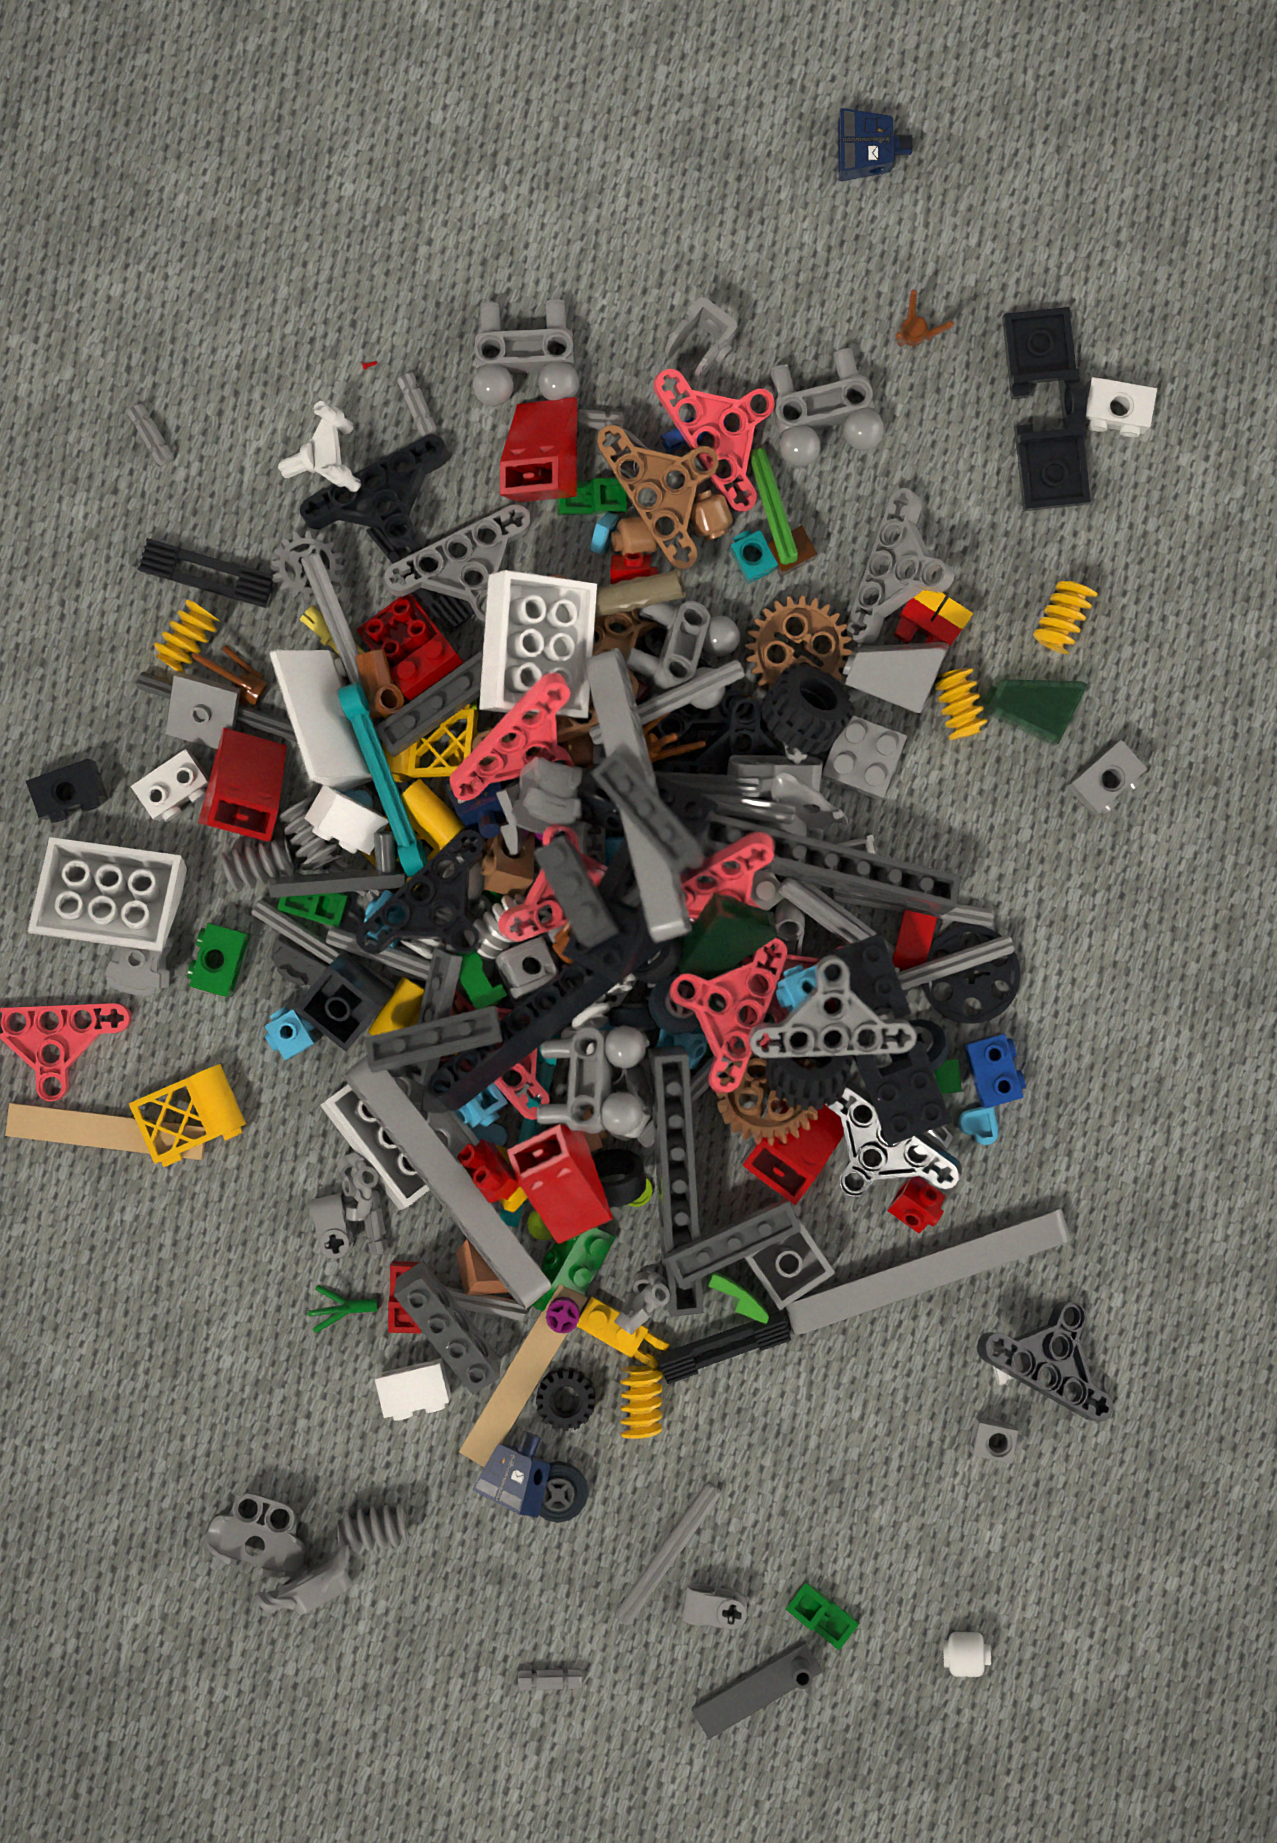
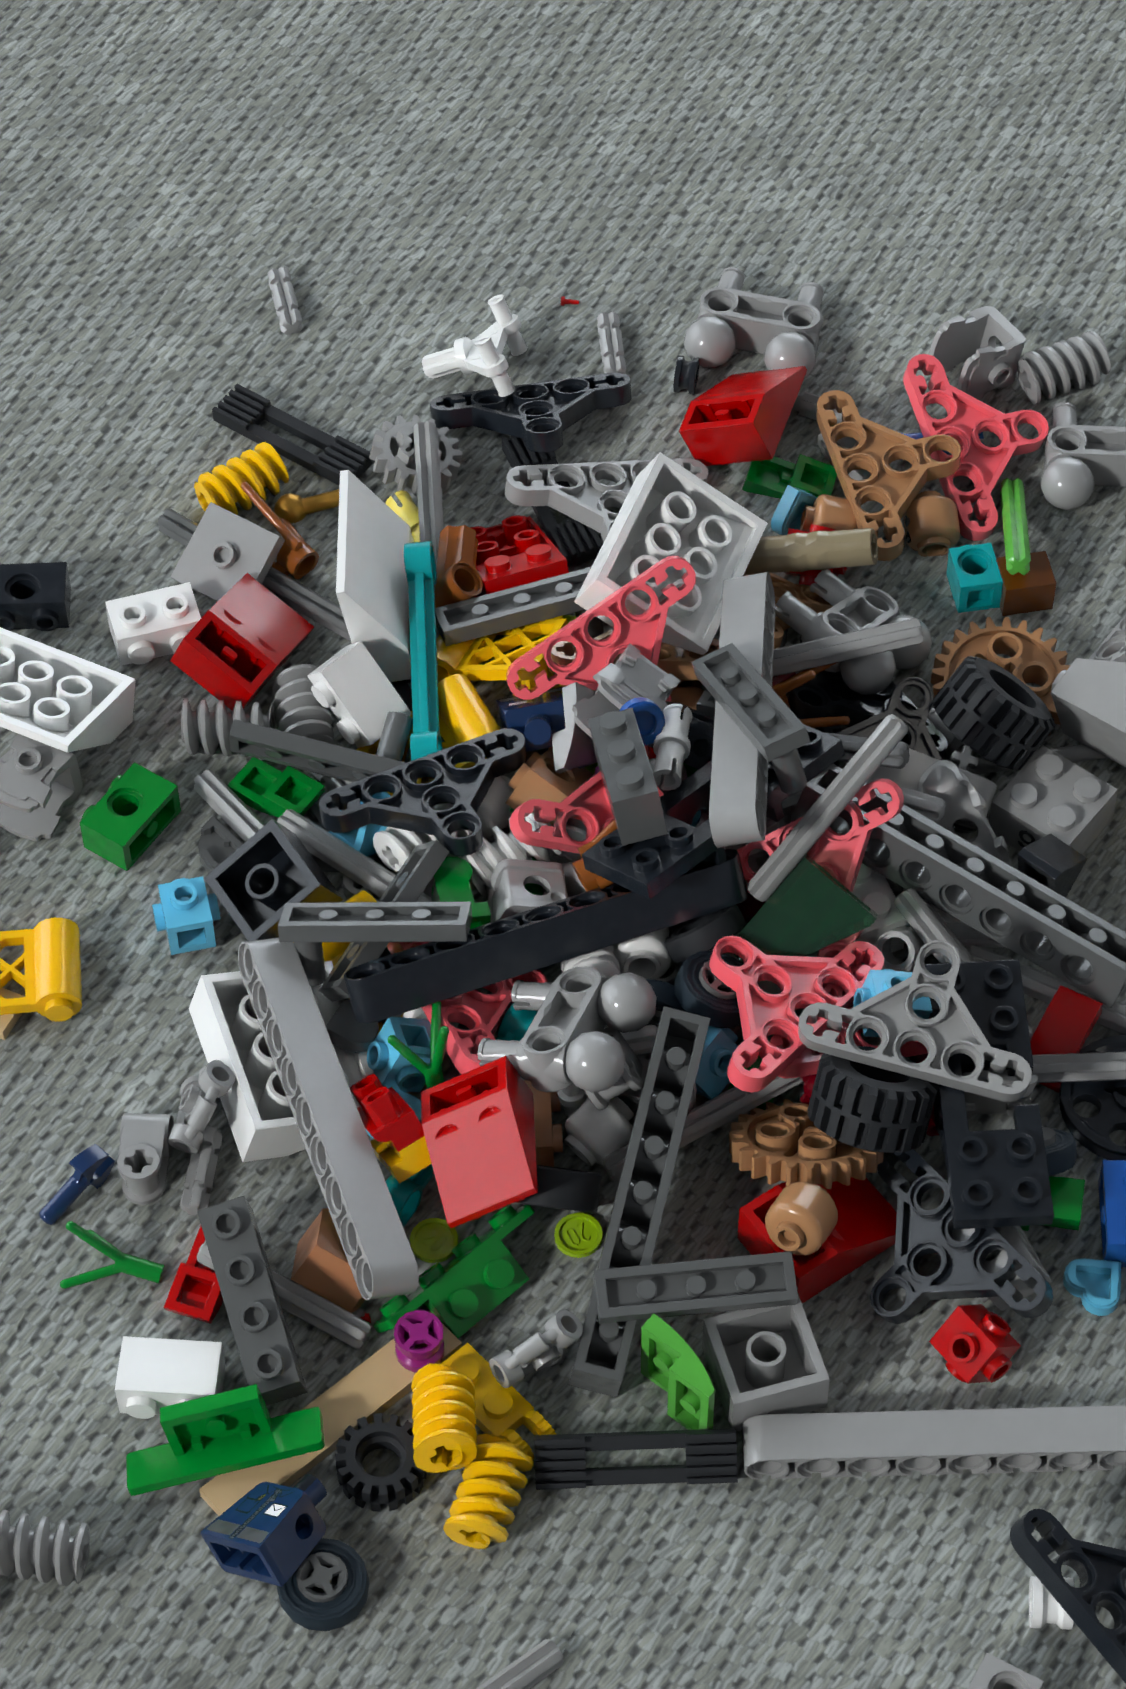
camera: 20 degrees right, 35 degrees down
none -> dark blue bar [39,1144,115,1225]
none -> green bracket [126,1384,325,1496]
none -> pearl gold bar [274,489,339,523]
none -> green plant [387,1001,449,1089]
none -> yellow piece [411,1363,478,1473]
none -> blue tile [619,697,665,746]
none -> white pin [653,704,692,790]
none -> black bush [673,355,700,395]
none -> light grey axle [747,714,909,902]
none -> medium nougat head [765,1182,838,1256]
none -> light grey piece [1017,331,1111,405]
none -> black slope [1018,833,1088,898]

